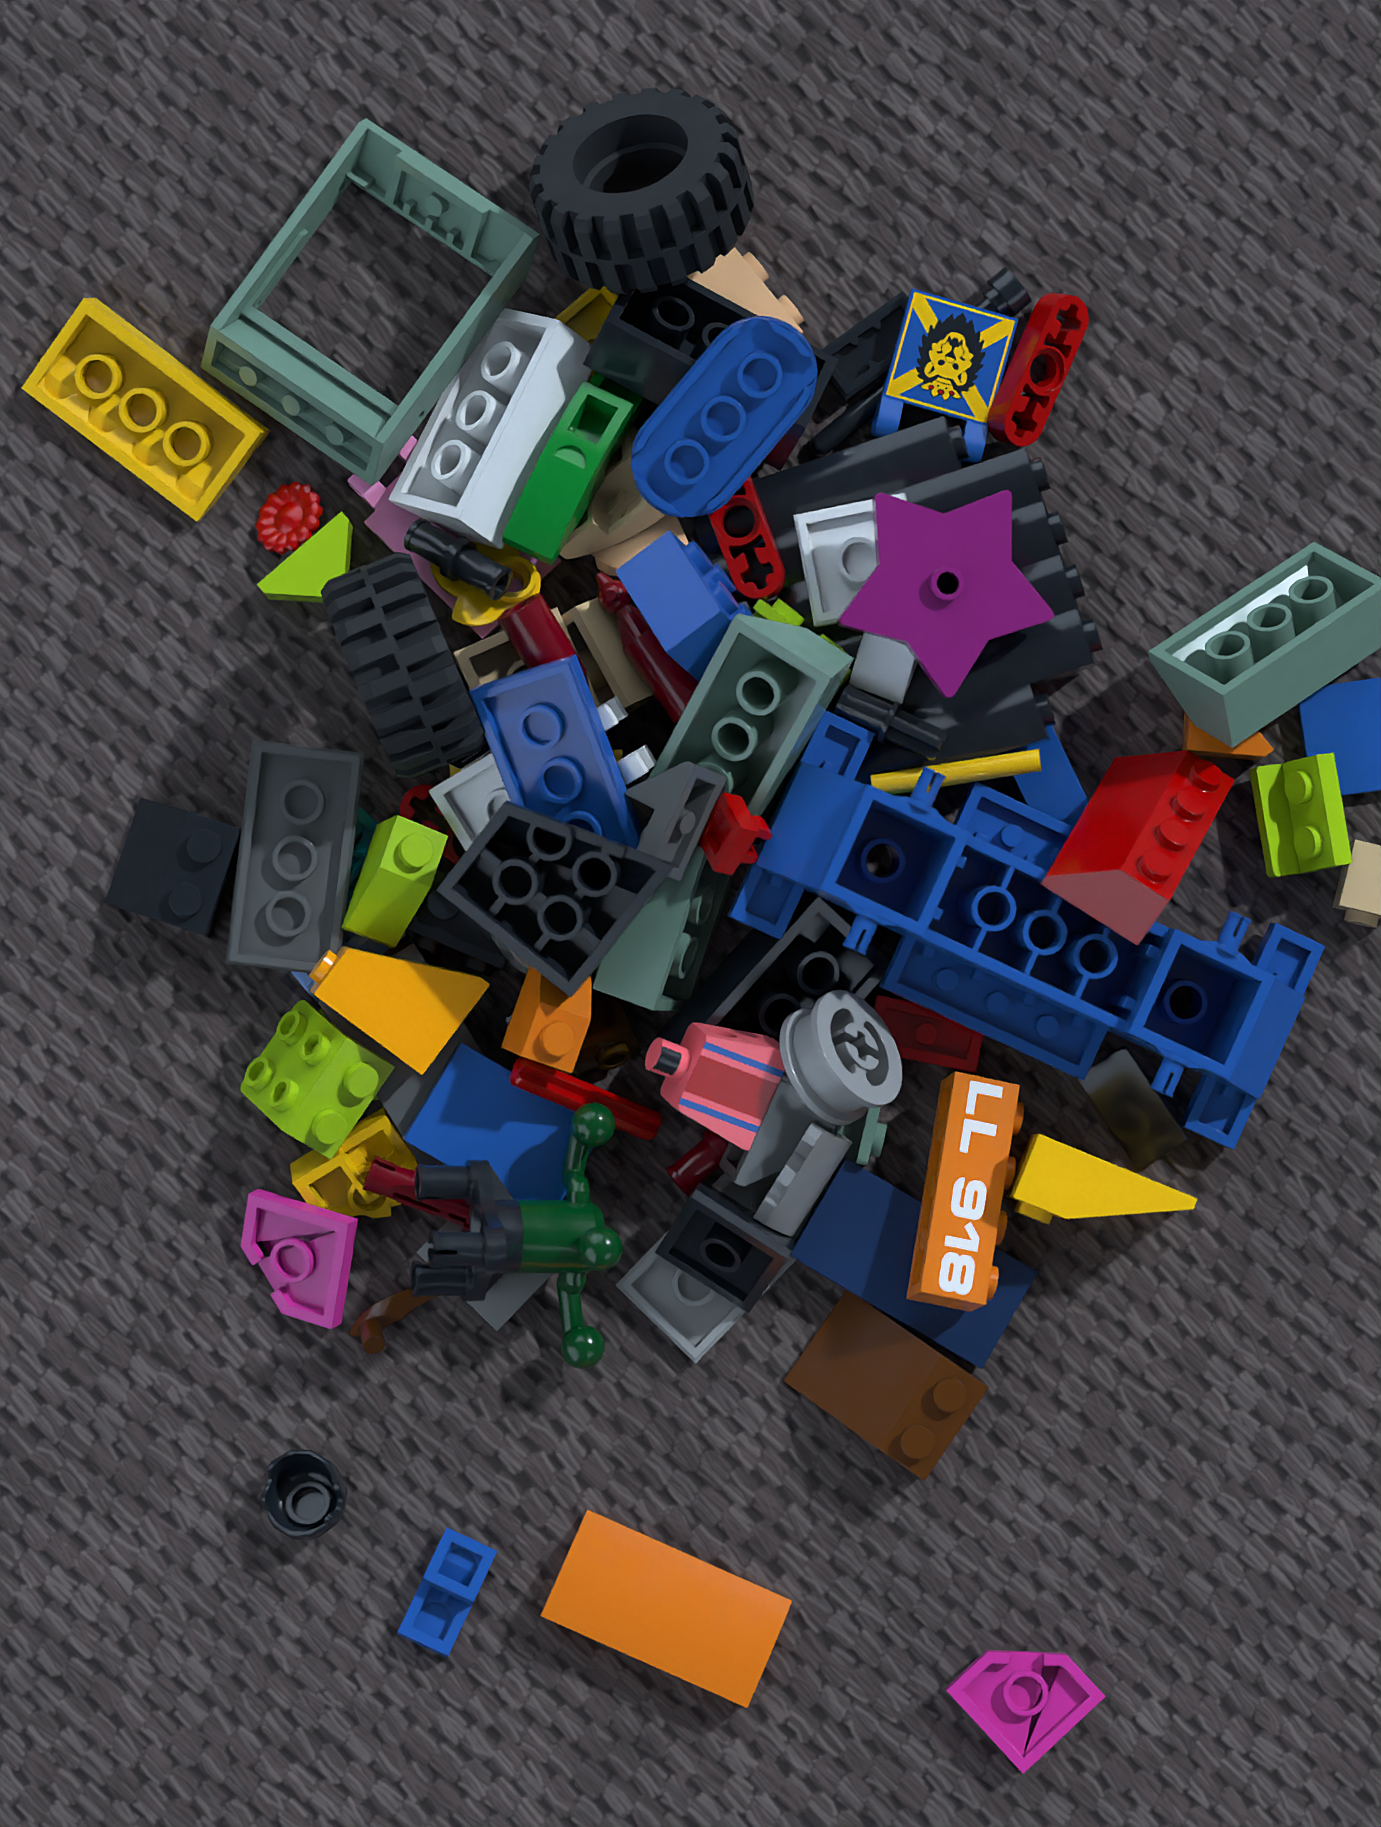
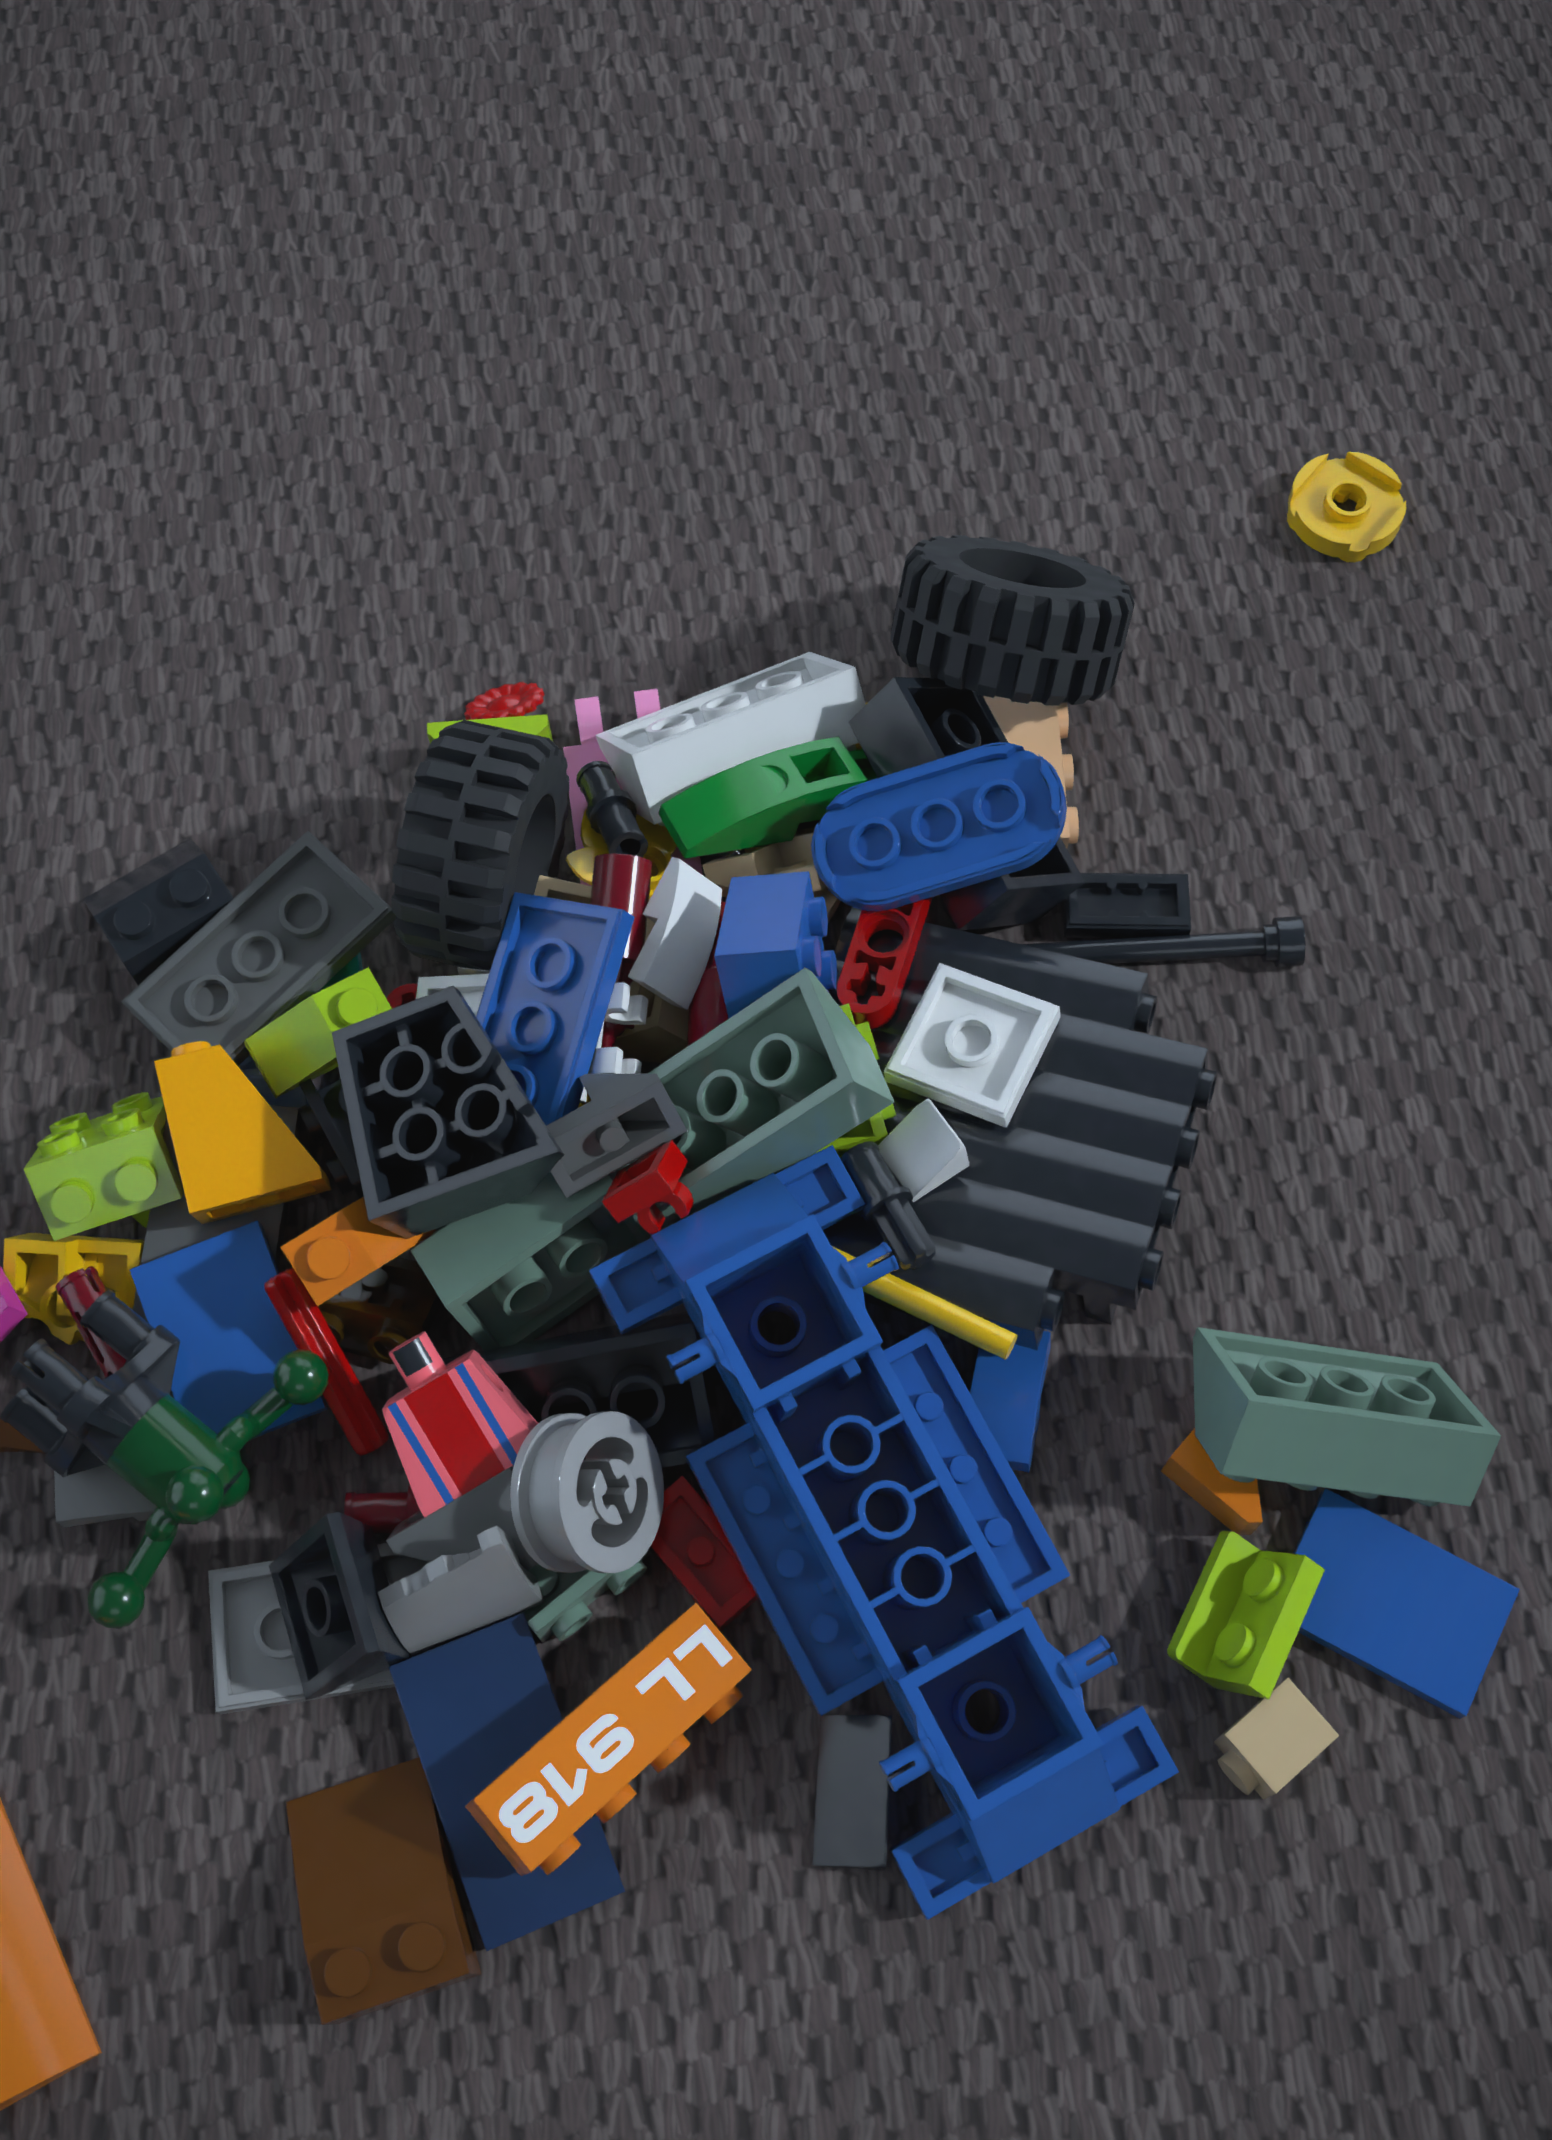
camera: 40 degrees right, 20 degrees down
yellow slope [21,298,271,522] -> none
sand green window [201,118,540,486] -> none
magenta plate [837,490,1054,698] -> none
flag [870,288,1018,463] -> none
red beam [988,293,1089,447] -> none
yellow slope [1006,1134,1198,1225] -> none
red slope [1041,750,1235,946] -> none
none -> white slope [628,857,722,1010]

